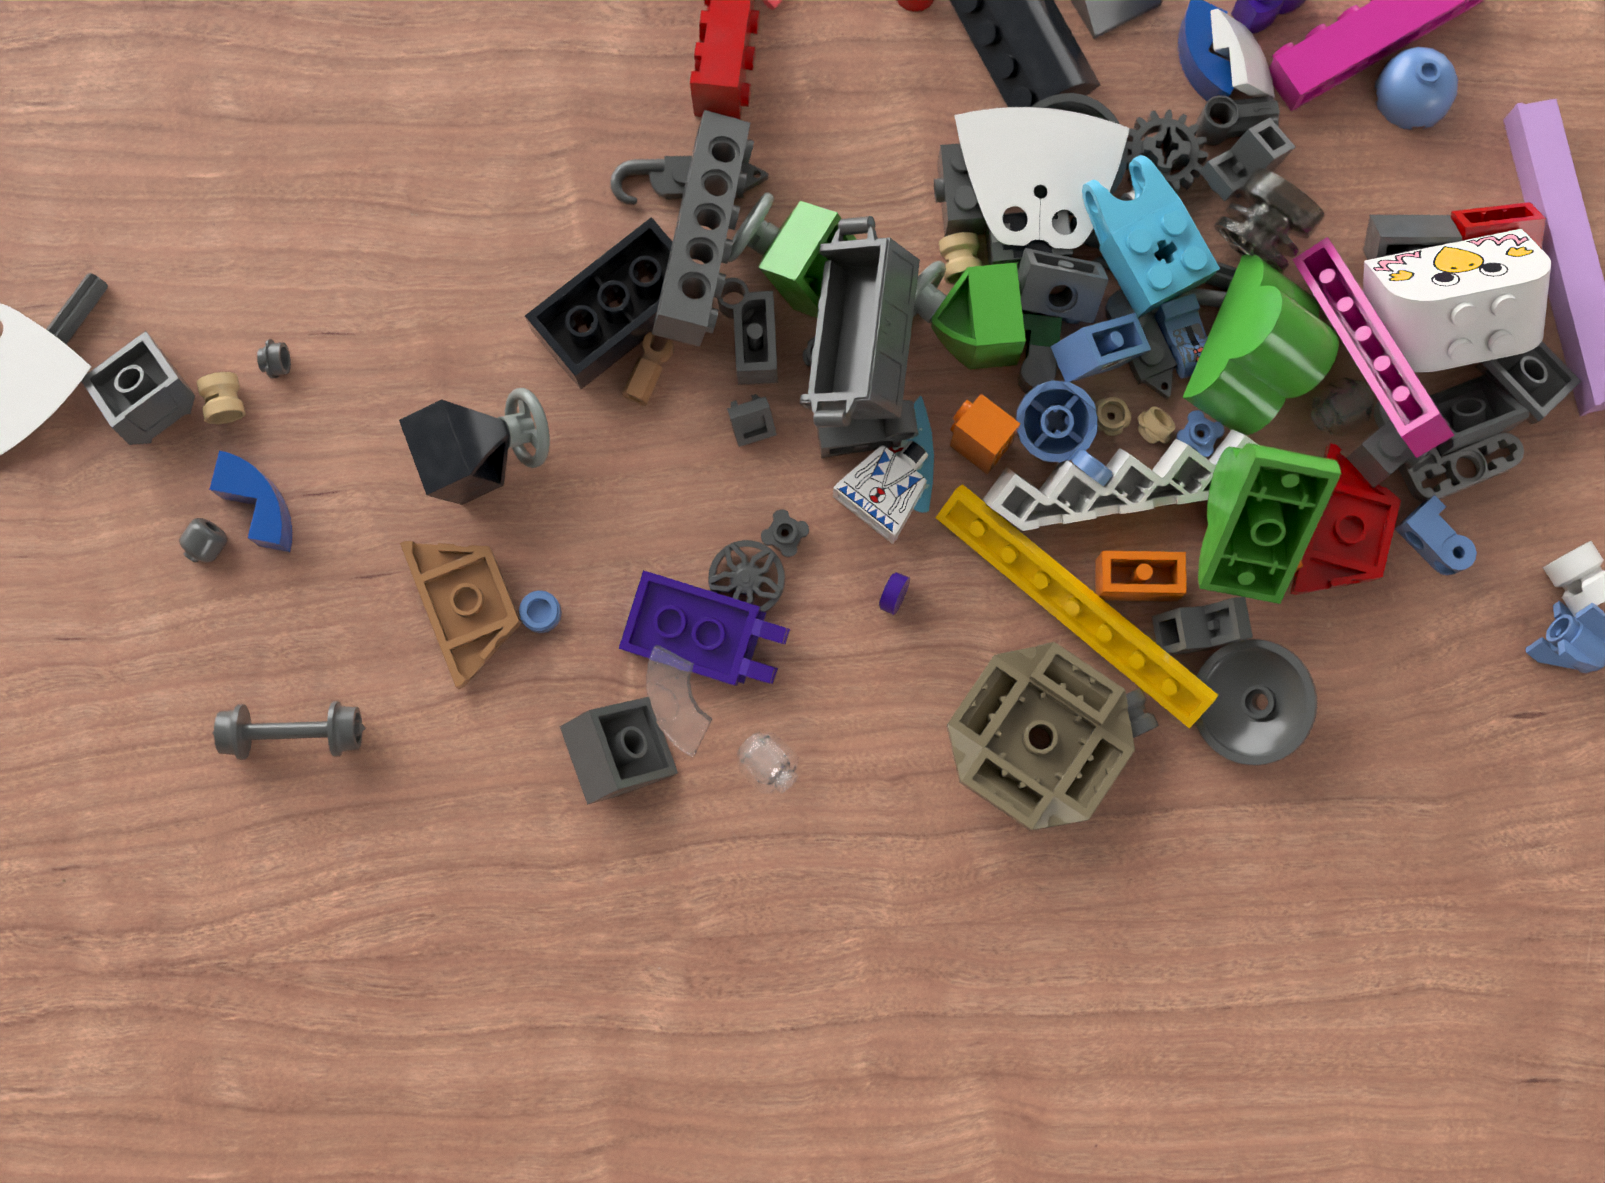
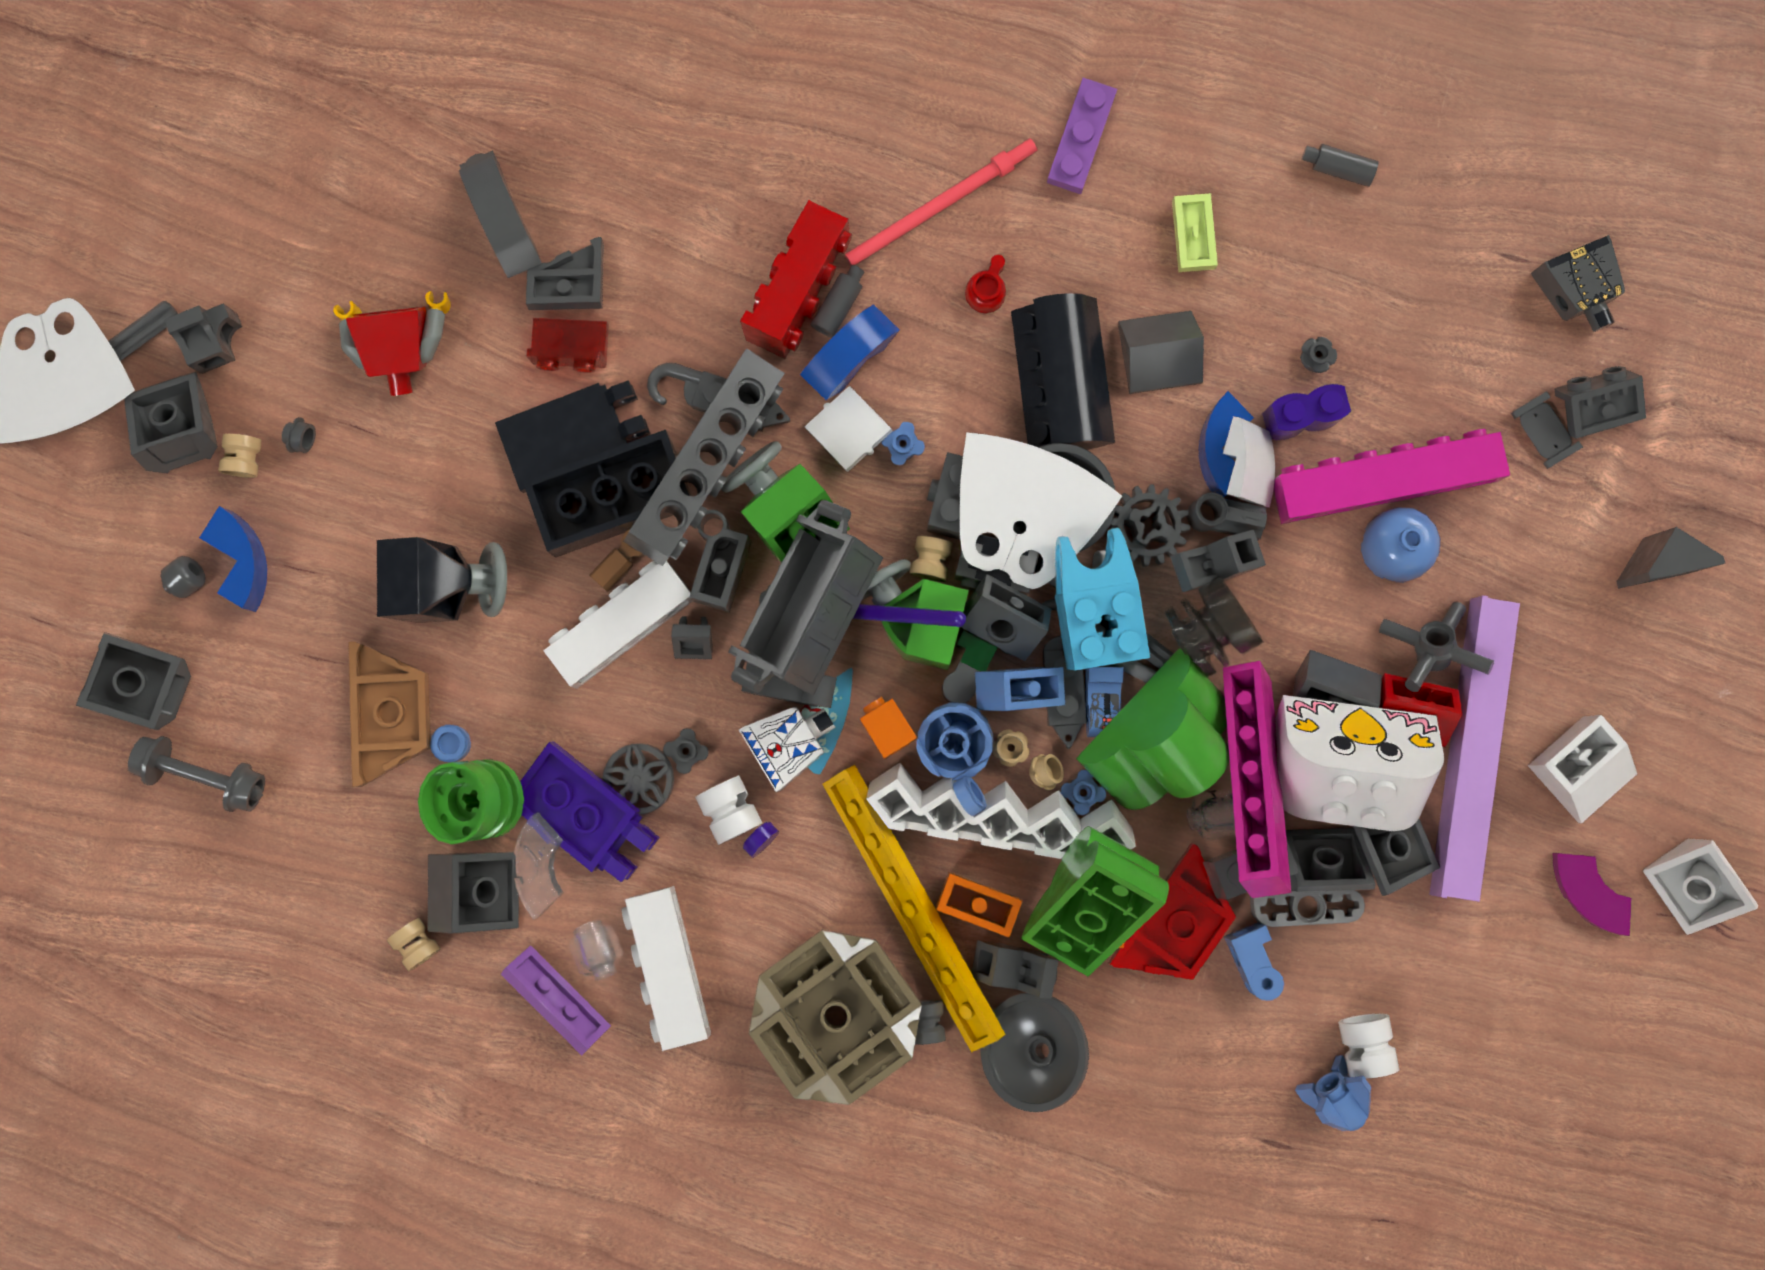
camera: 20 degrees right, 5 degrees up
none -> dark grey slope [76,632,191,730]
none -> dark grey brick [164,303,242,374]
none -> red torso [333,291,451,396]
none -> tan wheel [387,918,441,972]
none -> bright green wheel [418,759,524,844]
none -> dark grey arch [459,150,542,278]
none -> black tile [495,380,651,493]
none -> medium lavender plate [501,945,611,1056]
none -> dark grey wing [526,237,604,310]
none -> clear red bracket [526,318,609,373]
none -> white brick [543,561,693,689]
none -> white brick [622,886,711,1051]
none -> white wheel [695,775,762,845]
none -> blue brick [800,304,900,400]
none -> white piece [804,386,892,472]
none -> dark grey cylinder [810,265,864,338]
none -> dark purple piece [853,604,966,627]
none -> medium blue plate [881,422,925,465]
none -> dark grey bar [1379,602,1494,692]

